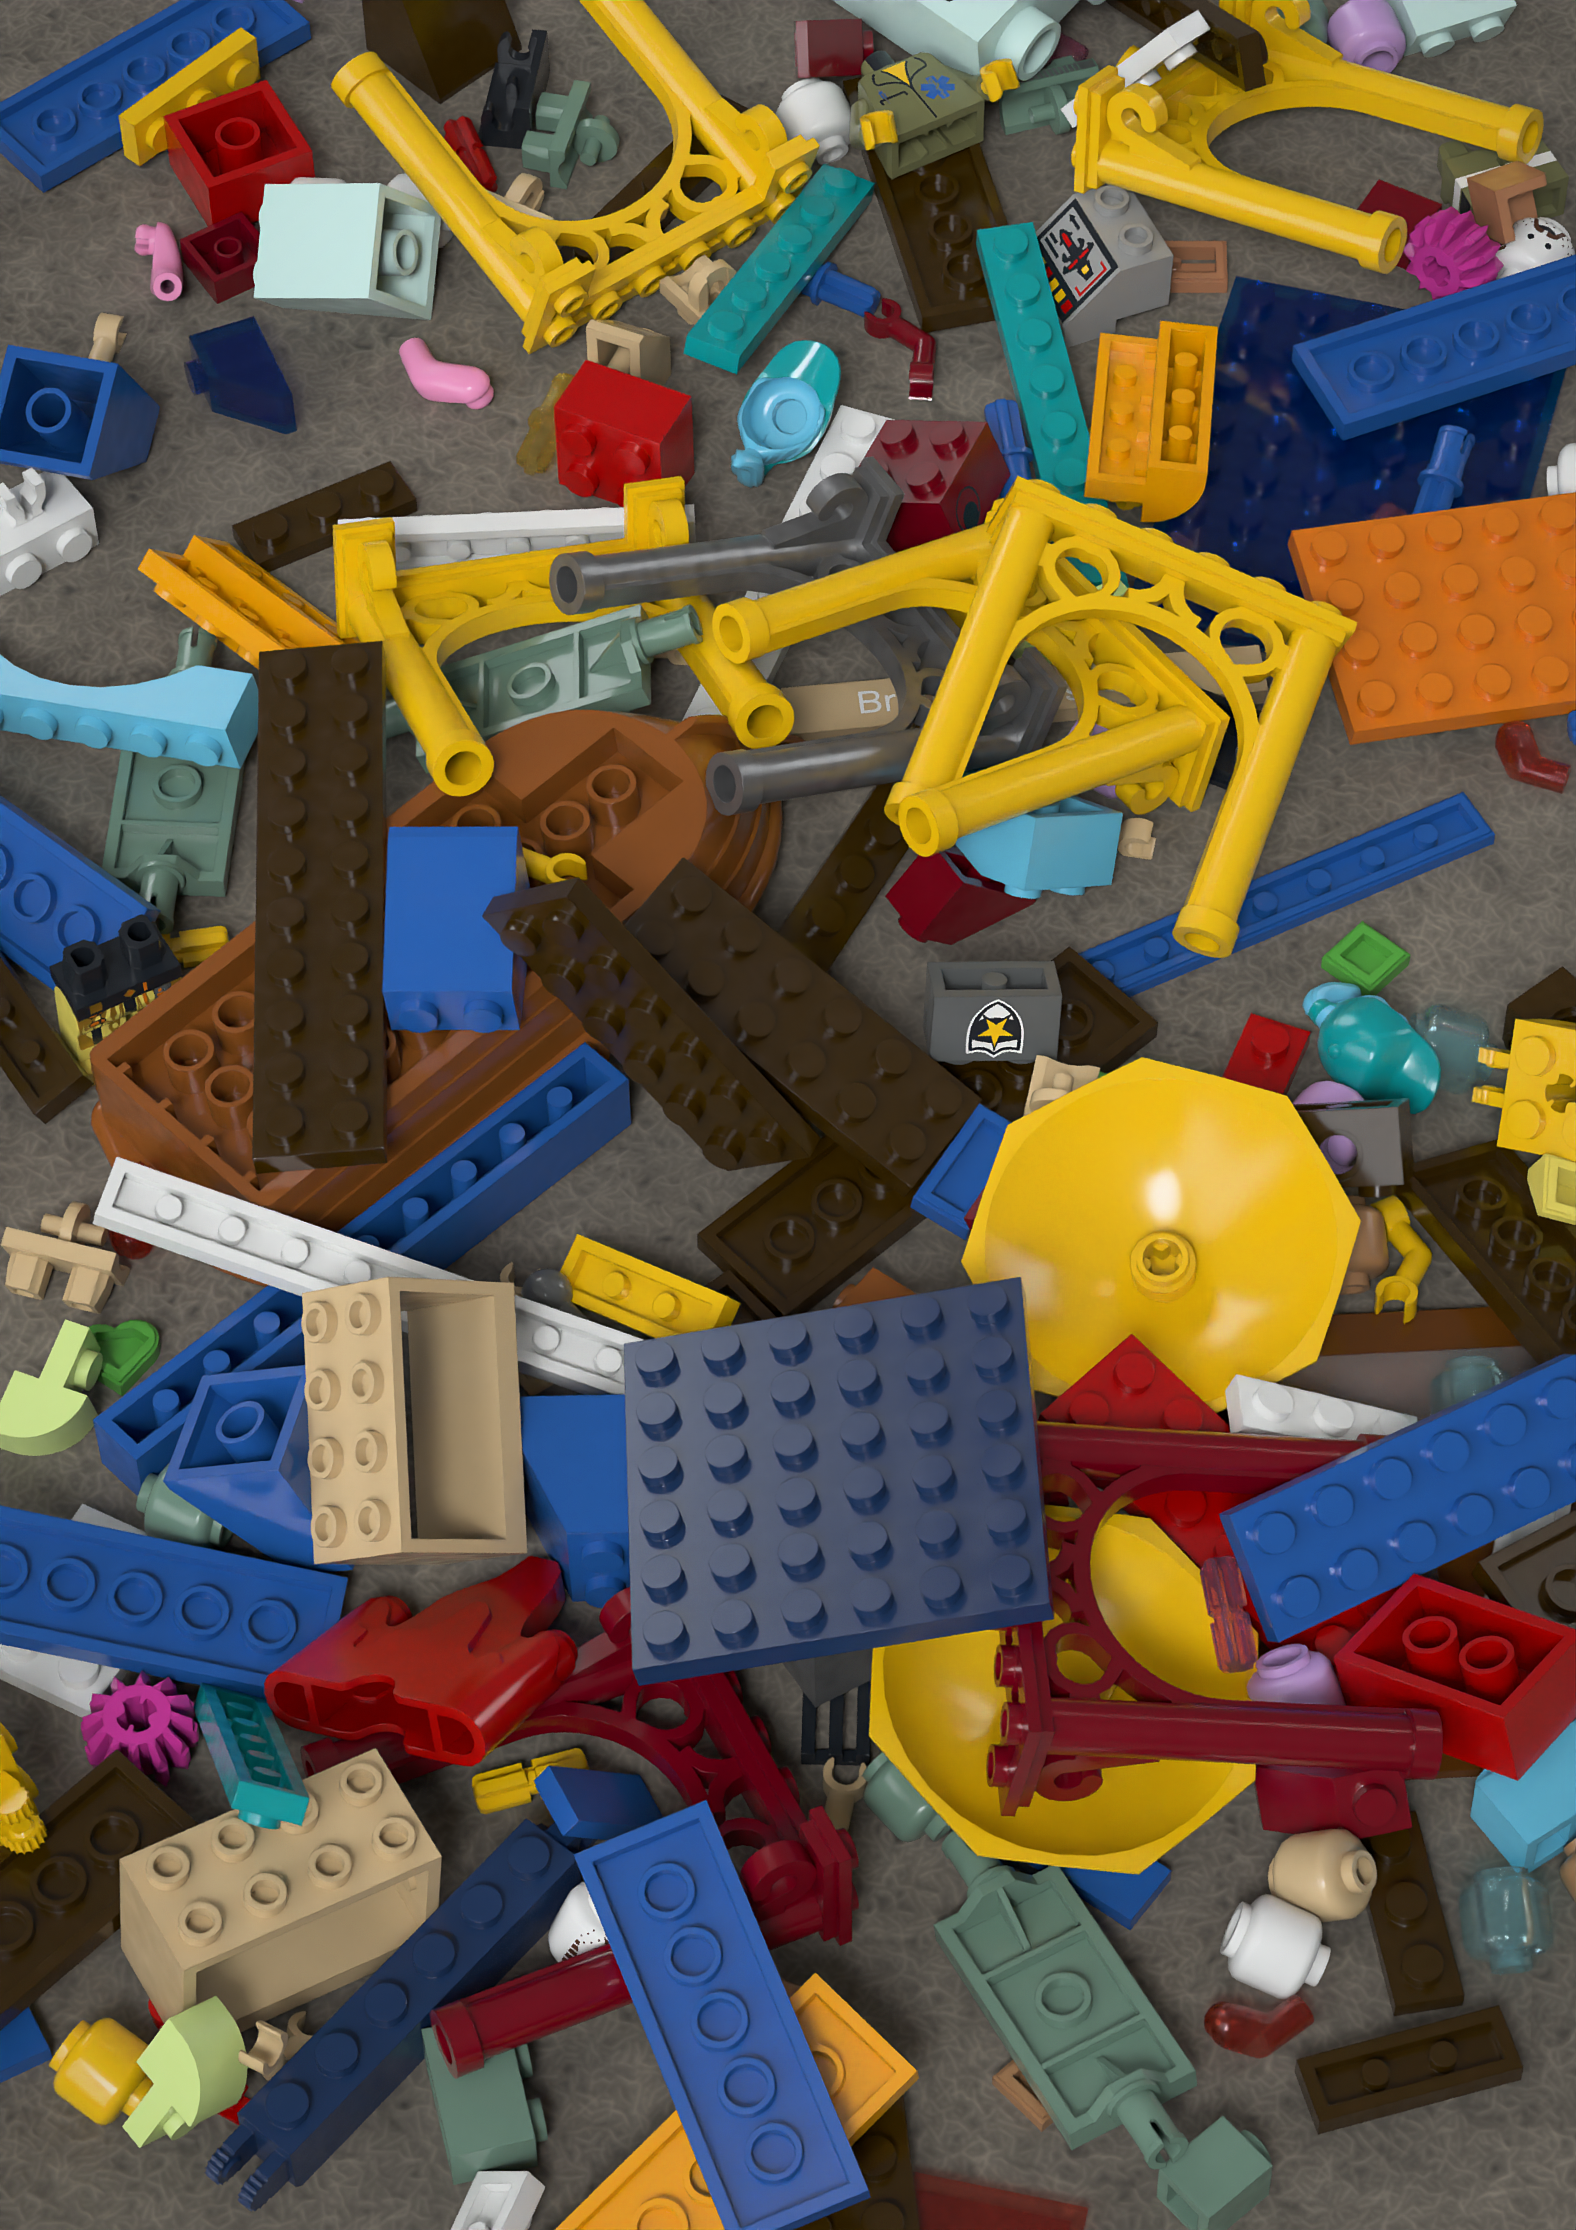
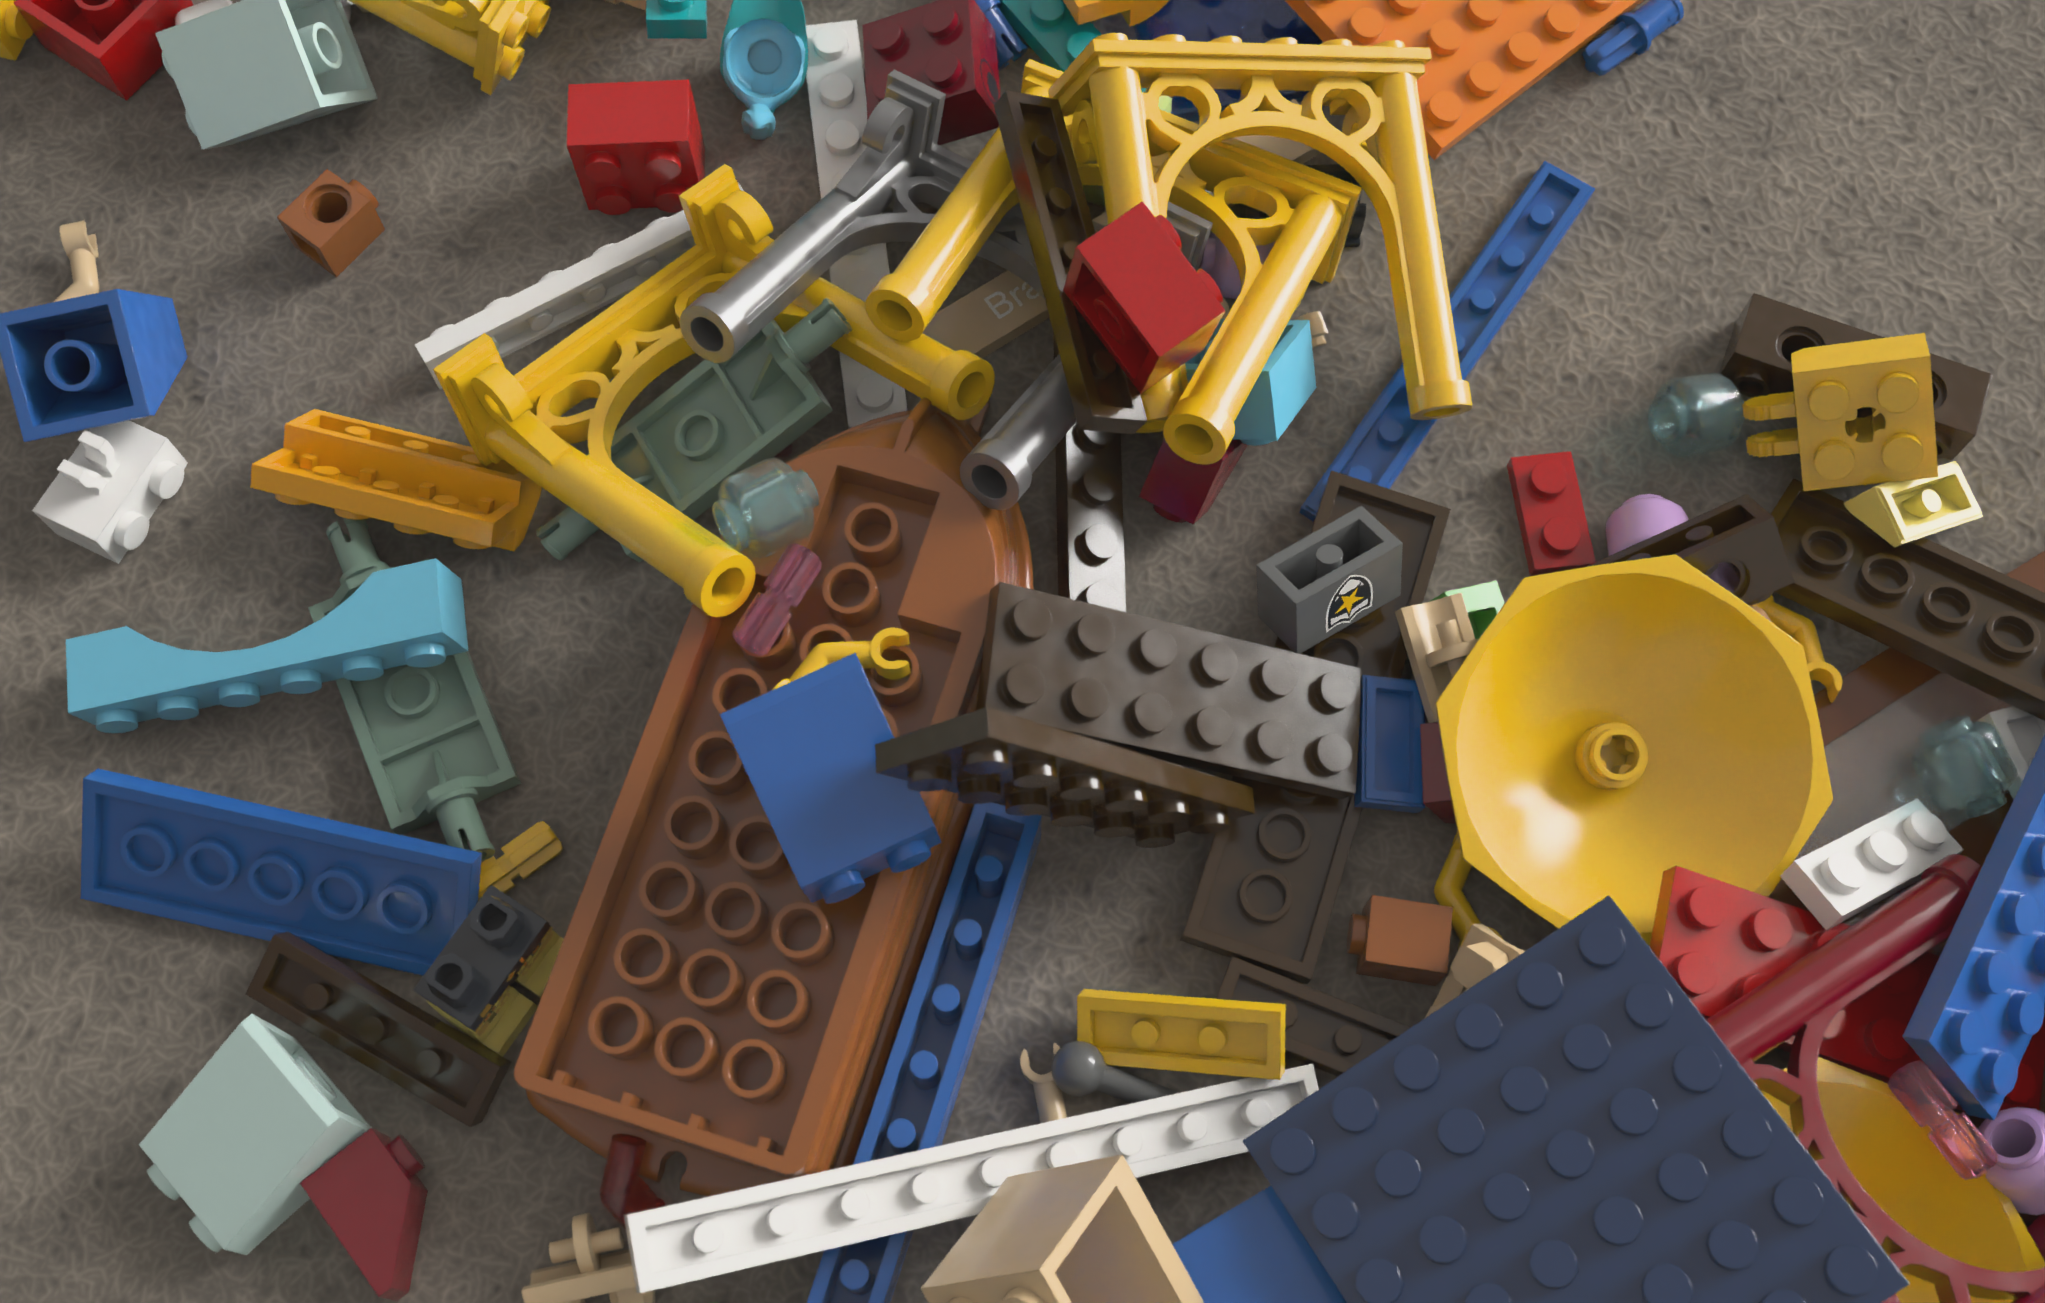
camera: 30 degrees left, 15 degrees up
bright pink arm [135,222,183,301] -> none
dark red piece [180,211,260,304] -> none
clear blue slope [184,316,297,434] -> none
dark brown plate [232,461,418,572] -> none
dark brown plate [252,641,387,1174] -> none
bright pink arm [399,338,494,410] -> none
clear yellow axle [516,373,574,476] -> none
tan slope [586,319,671,386] -> none
teal hair [1302,982,1441,1114] -> none
bright green tile [1321,921,1410,996] -> none
clear red arm [1495,721,1571,794] -> none
none -> dark orange brick [277,169,385,278]
none -> clear light blue head [712,458,819,558]
none -> clear pink piece [733,543,822,656]
none -> dark brown plate [994,90,1148,434]
none -> red brick [1063,201,1226,394]

